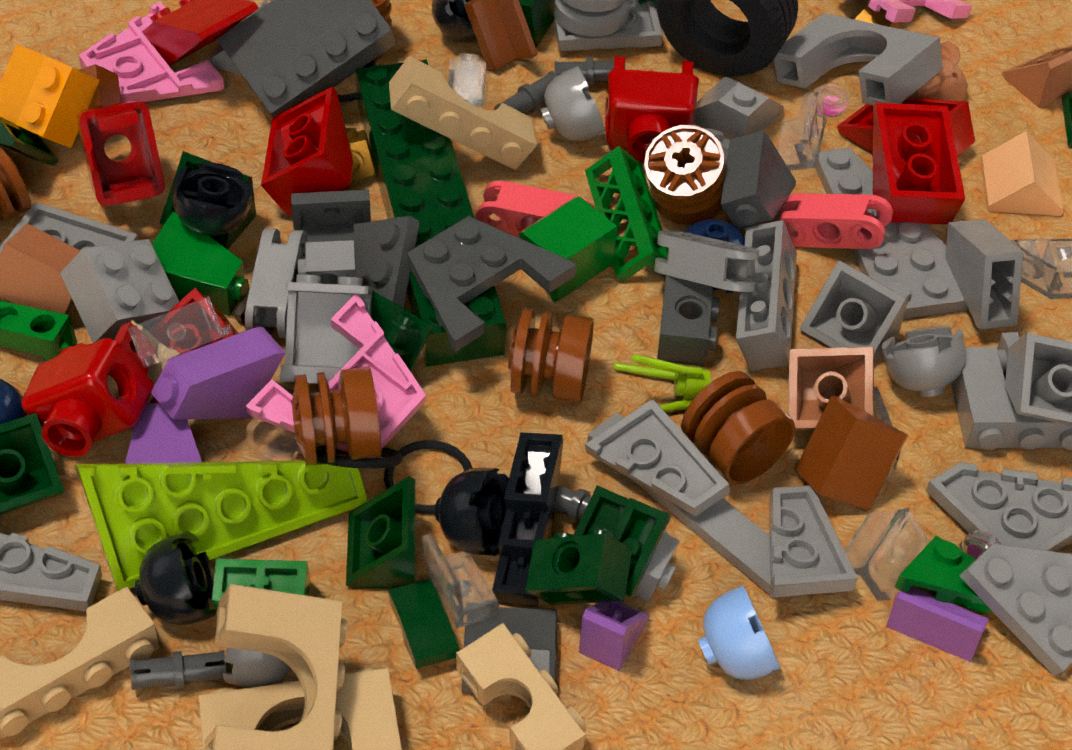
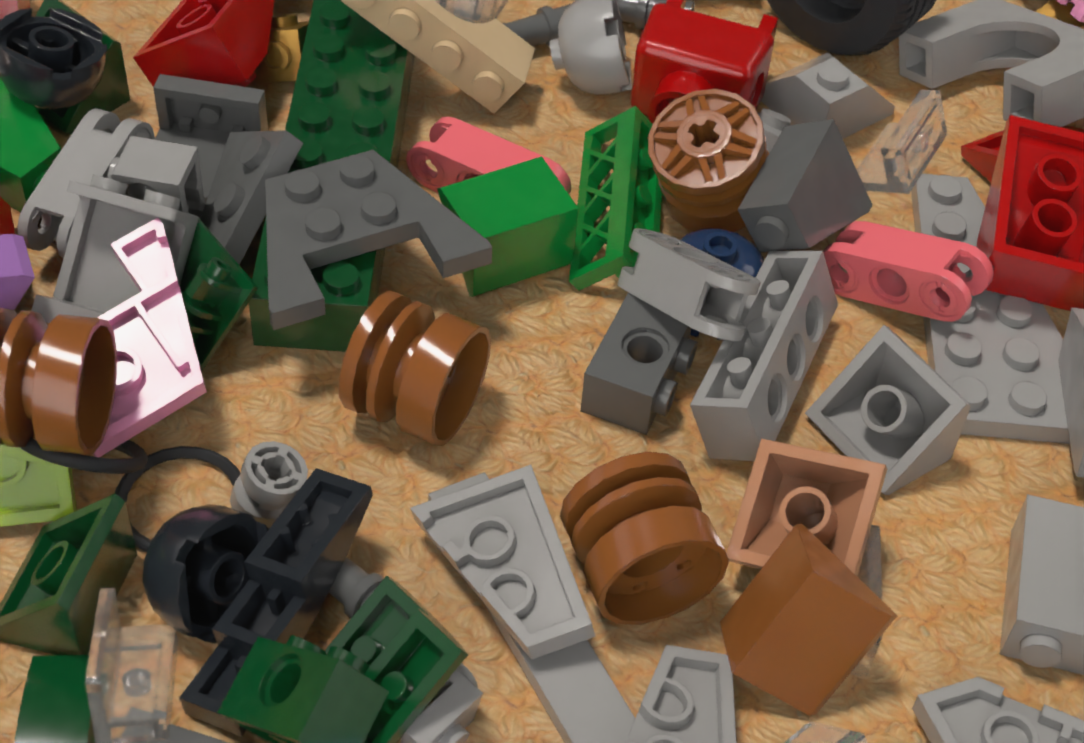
camera: 15 degrees right, 0 degrees up
lime plant [613,354,711,413] -> none
clear tile [812,84,849,117] -> none
light grey cylinder [882,326,966,397] -> none
none -> light grey wheel [230,441,308,529]

